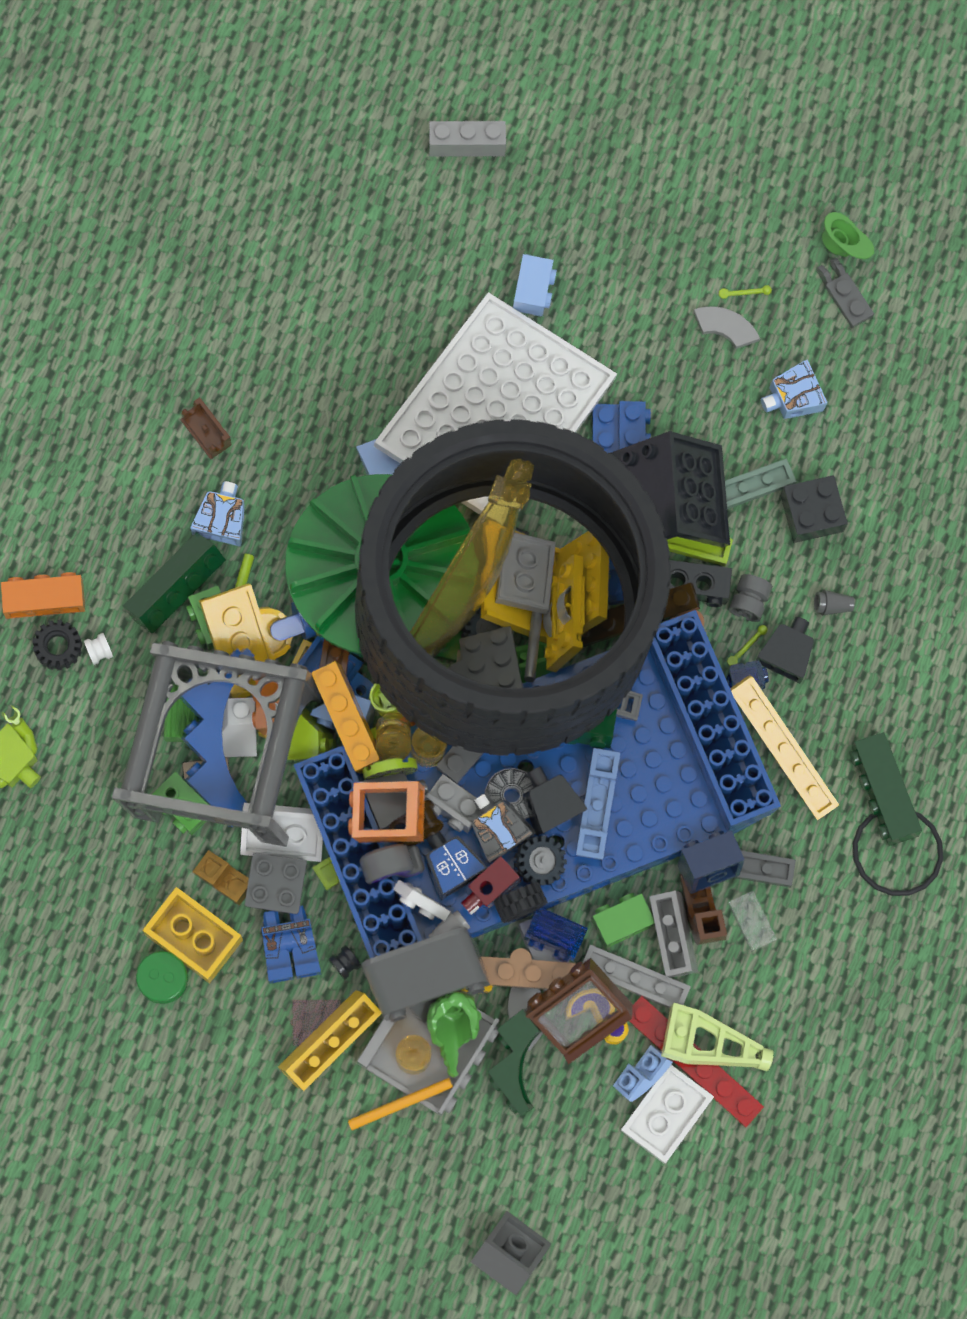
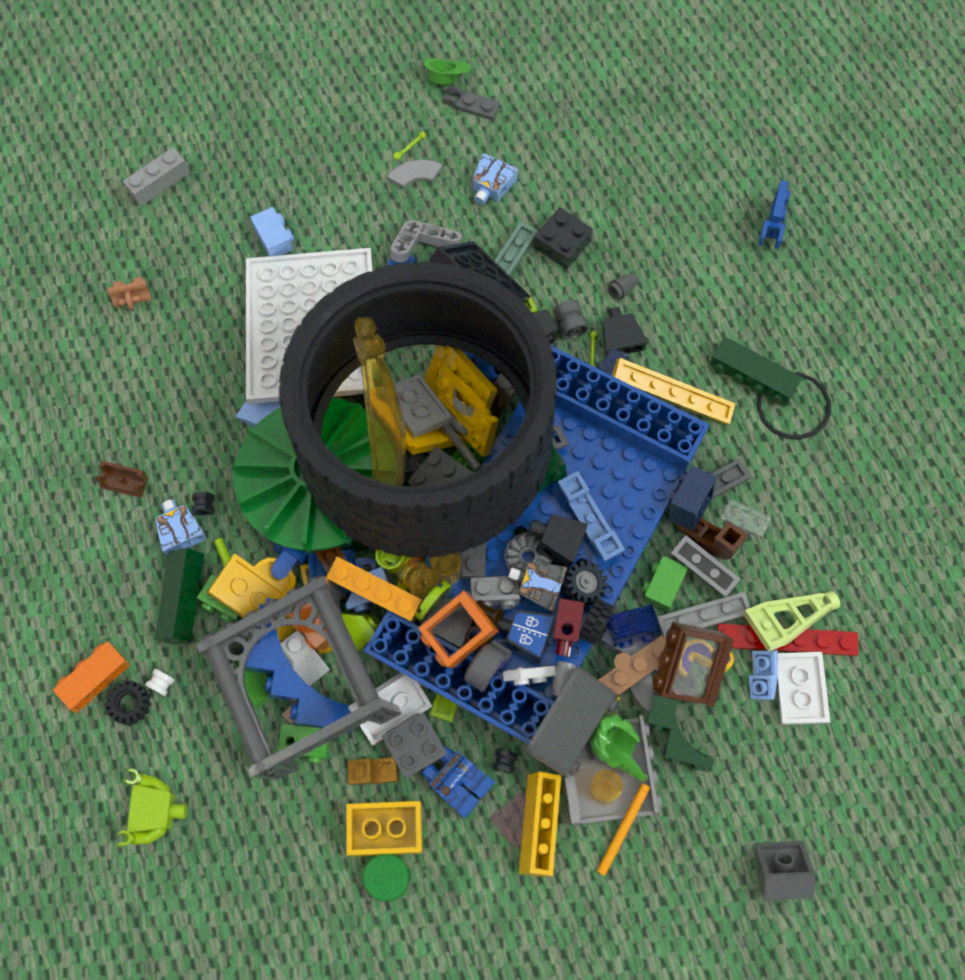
camera: 30 degrees left, 5 degrees down
none -> nougat hips [108,277,152,310]
none -> black wheel [192,492,215,516]
none -> light grey beam [390,220,462,262]

